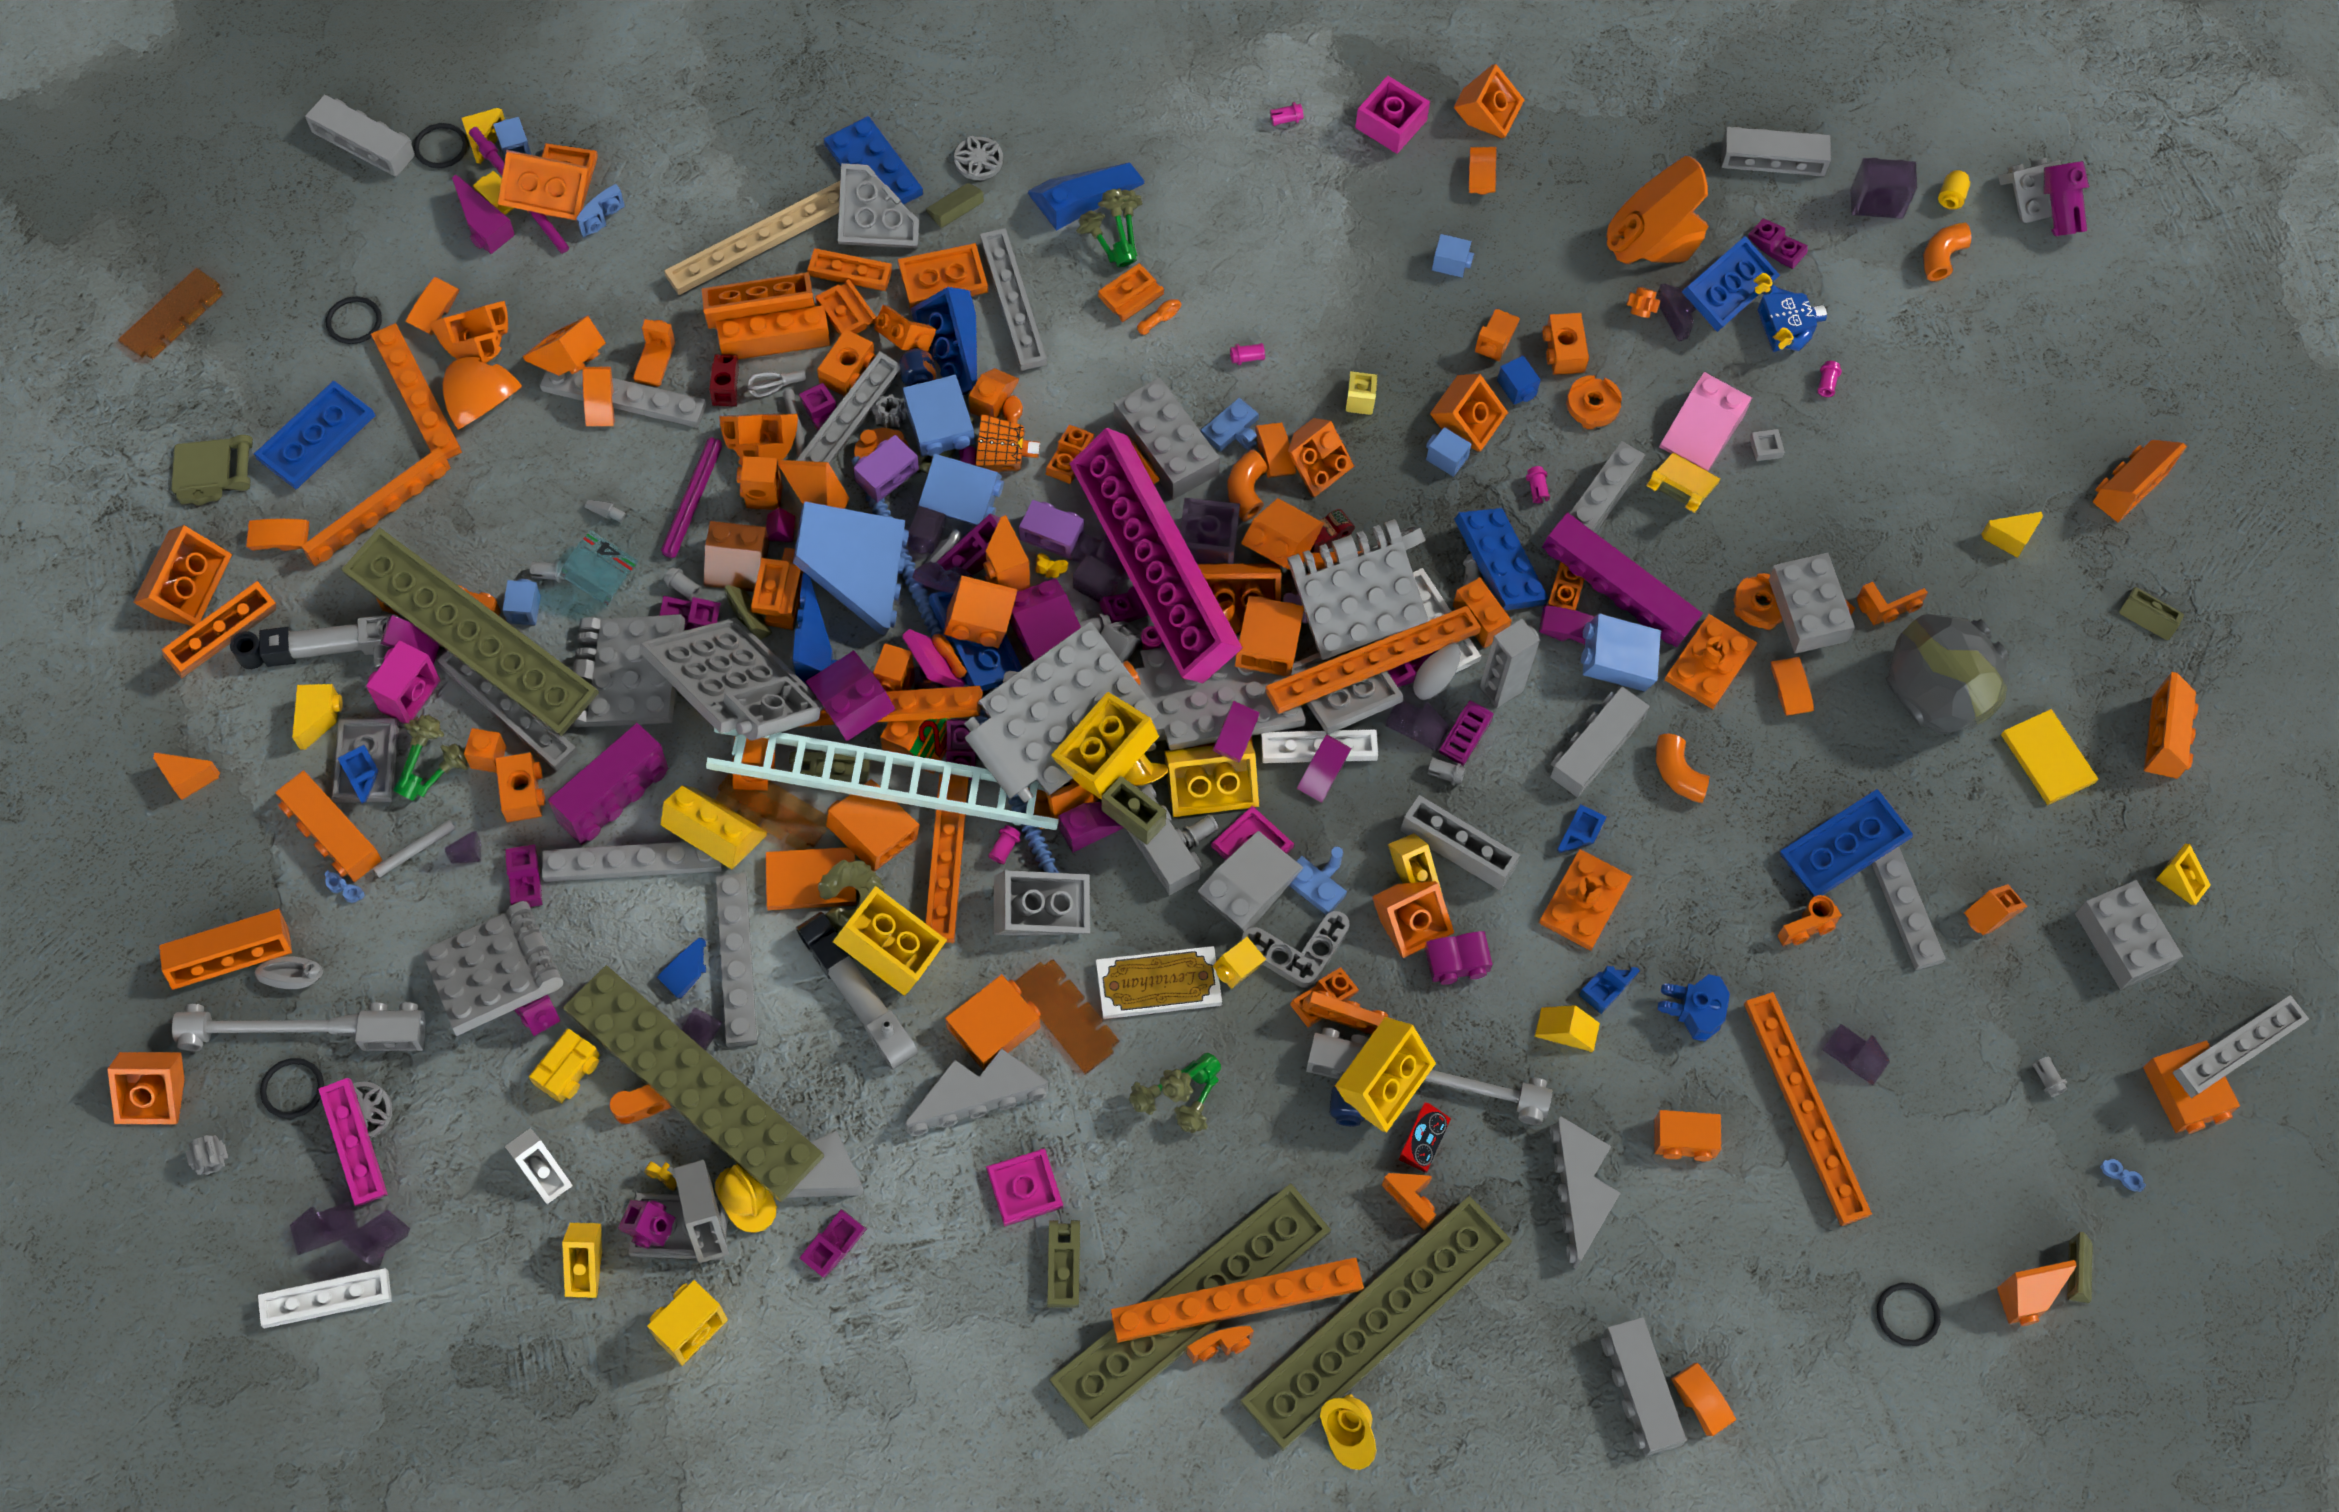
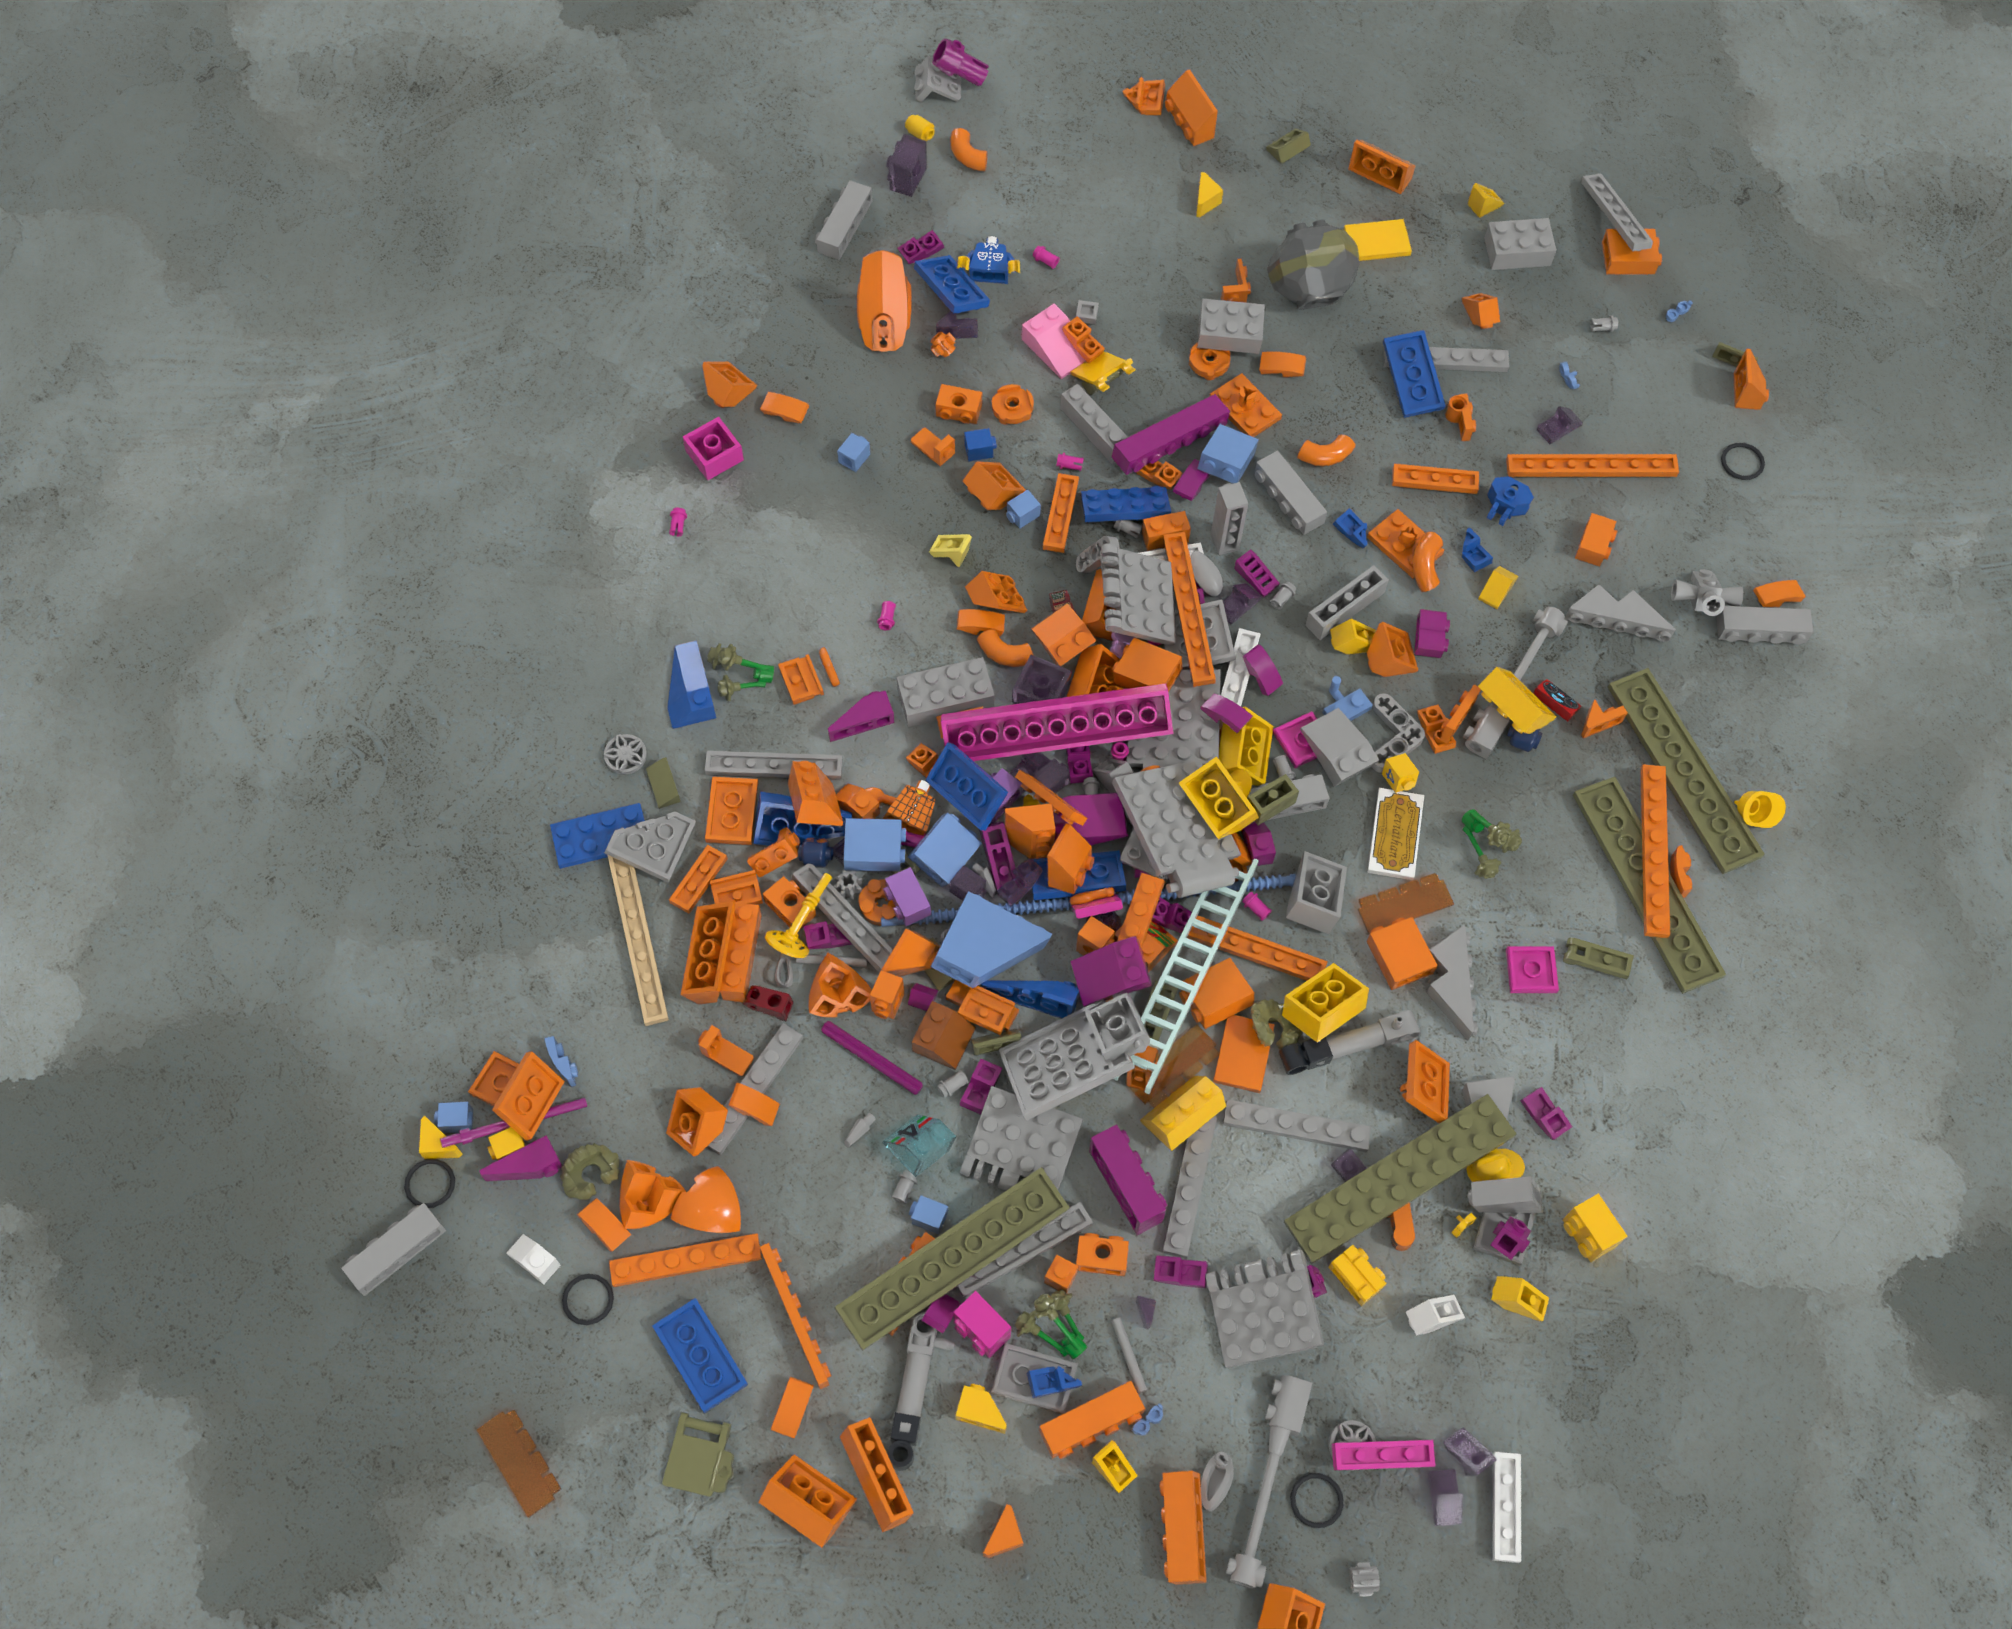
camera: 70 degrees left, 0 degrees up
blue slope [657,937,706,998] -> none
medium blue plate [1201,398,1259,452] -> none
none -> white slope [506,1234,560,1285]
none -> olive piece [560,1143,620,1200]
none -> yellow dish [765,873,832,958]
none -> orange slope [788,761,843,826]
none -> magenta slope [828,690,894,742]
none -> blue plate [925,742,1008,831]
none -> orange plate [1015,769,1088,826]
none -> orange plate [1043,473,1079,553]
none -> orange slope [1062,316,1105,363]
none -> yellow slope [1092,1440,1138,1493]
none -> orange slope [1122,77,1165,115]
none -> orange plate [1392,464,1479,494]
none -> orange plate [1400,1040,1450,1124]
none -> orange cylinder [1413,531,1443,592]
none -> medium blue piece [1559,361,1580,389]
none -> light grey brick [1671,569,1743,616]

